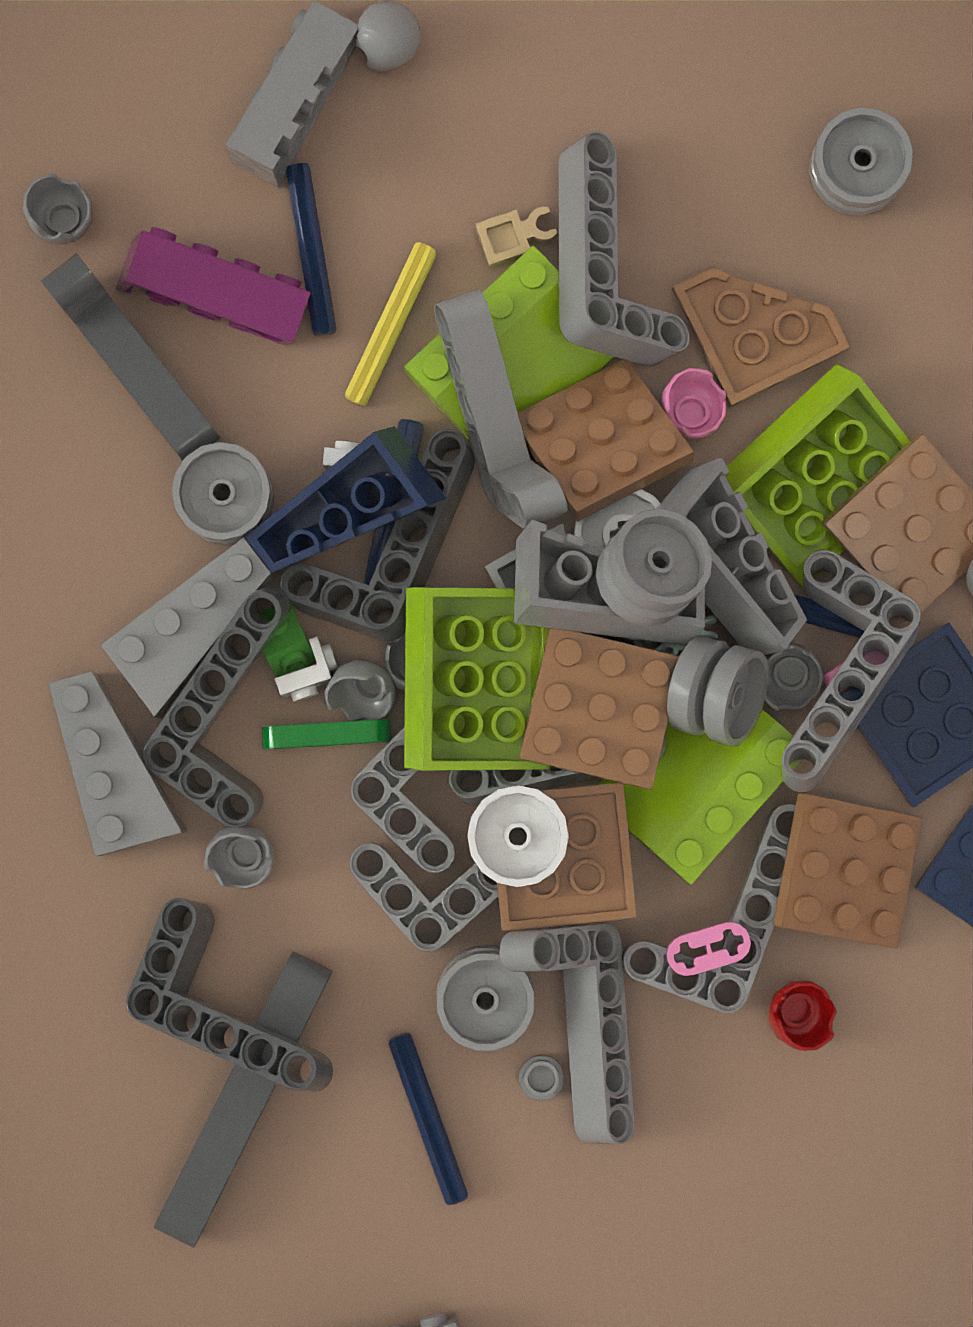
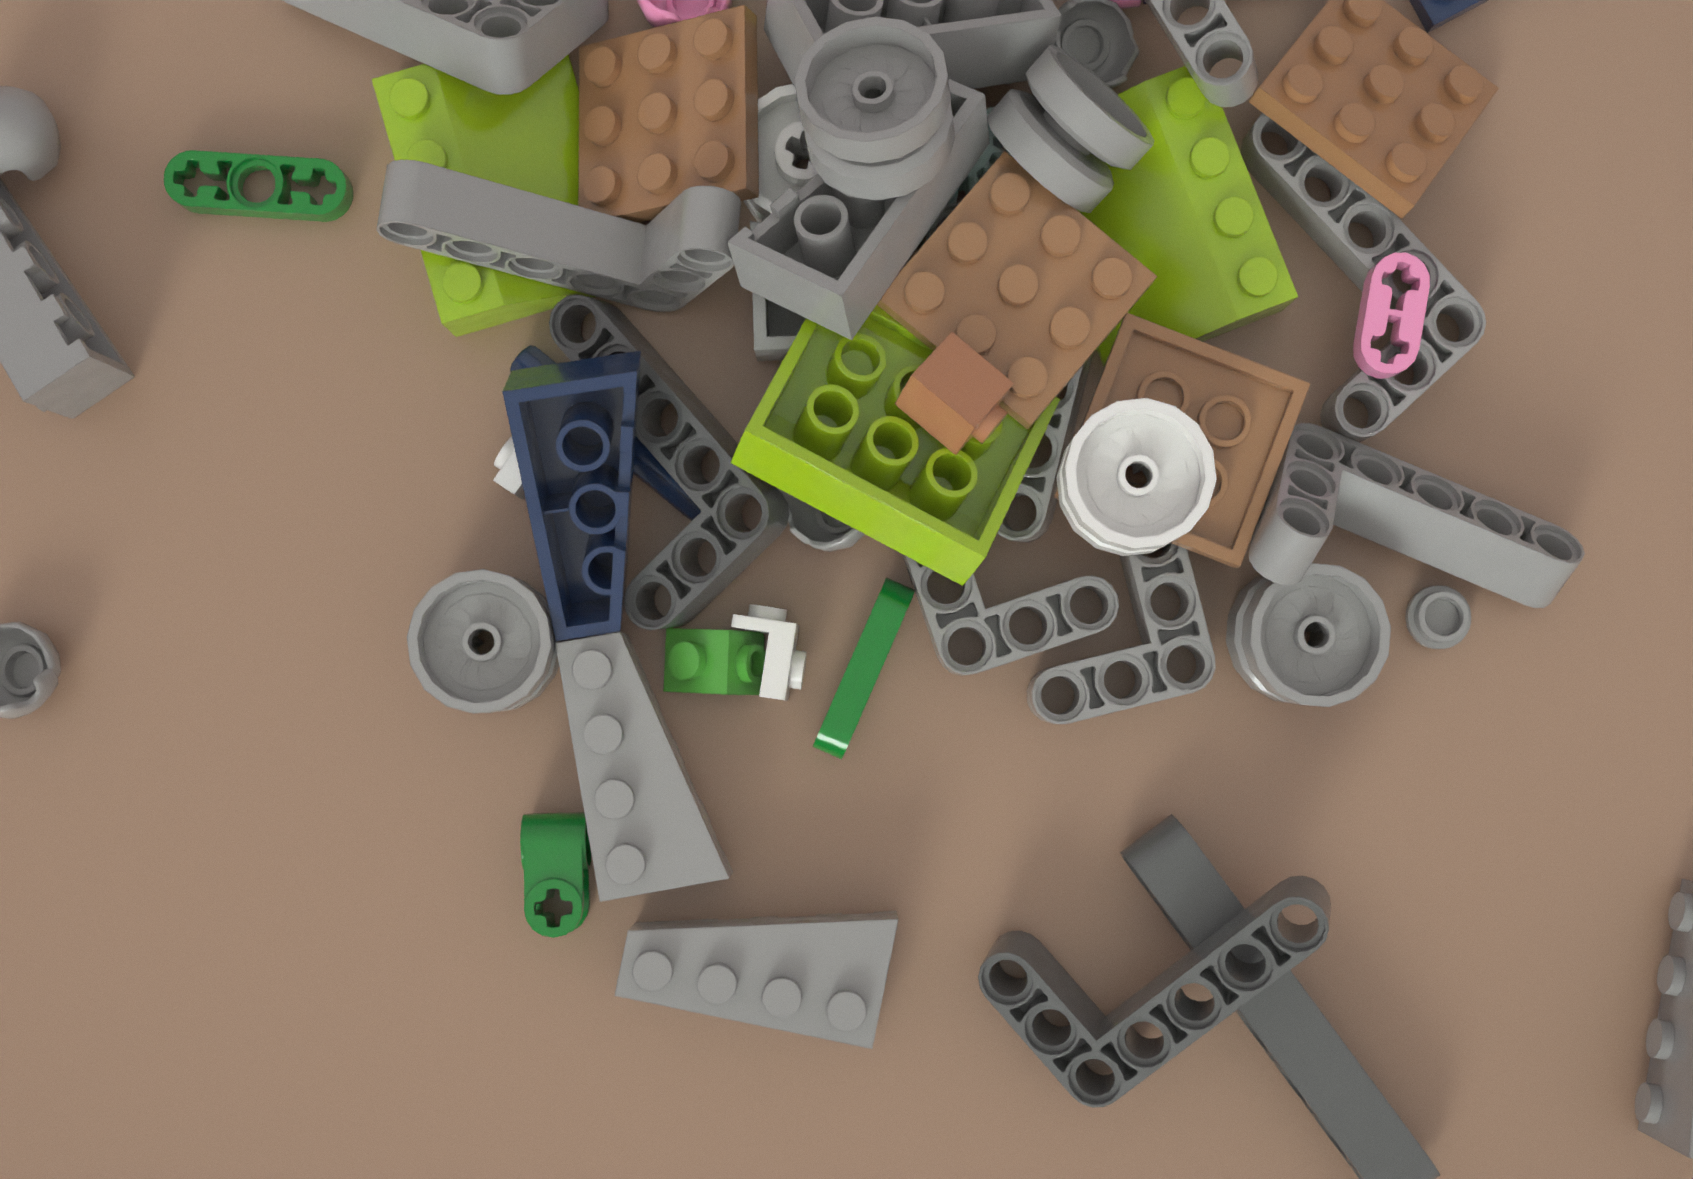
camera: 65 degrees left, 0 degrees up
dark grey beam [41,253,221,461] -> none
magenta wedge [115,227,311,346] -> none
dark grey beam [143,586,290,827] -> none
light grey hair [204,825,275,889] -> none
dark blue axle [286,163,336,336] -> none
light grey hair [324,659,397,721] -> none
light yellow axle [345,242,436,406] -> none
dark blue axle [388,1033,468,1205] -> none
tan plate [475,206,558,268] -> none
red hair [768,980,837,1051] -> none
none -> green beam [163,150,354,222]
none -> green piece [520,812,592,938]
none -> nougat brick [895,332,1014,455]

